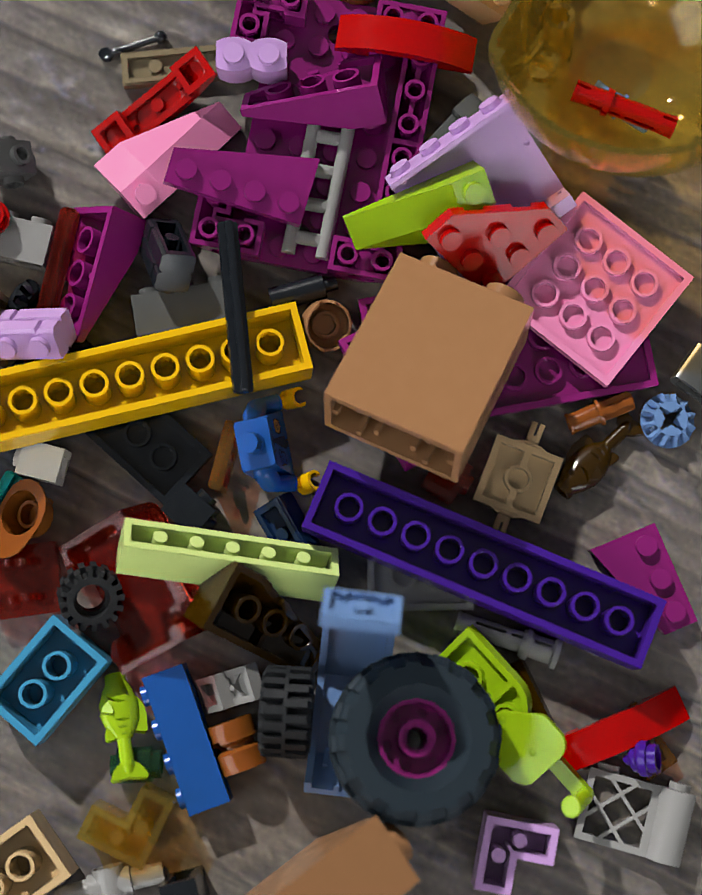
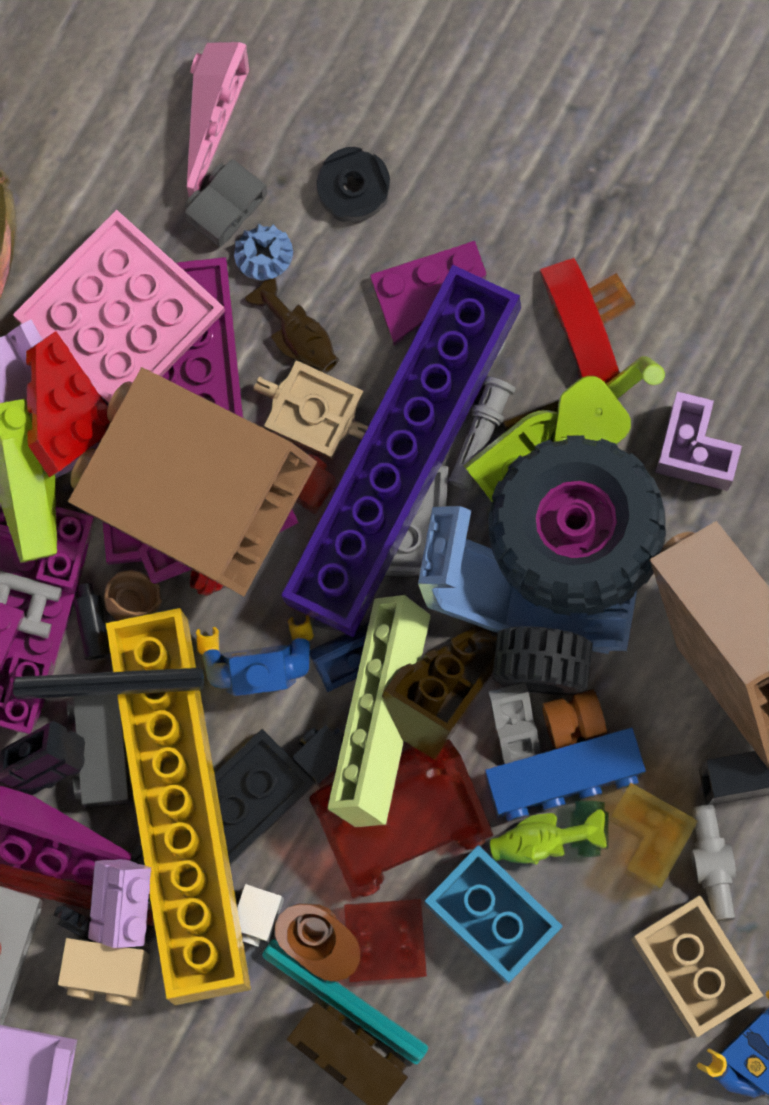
camera: 90 degrees left, 5 degrees down
black tyre [57,561,125,632] -> none
clear orange tile [208,419,238,494] -> none
dark orange axle [564,391,635,435] -> none
light grey piece [573,761,697,867] -> none
dark purple plate [623,740,662,777] -> none

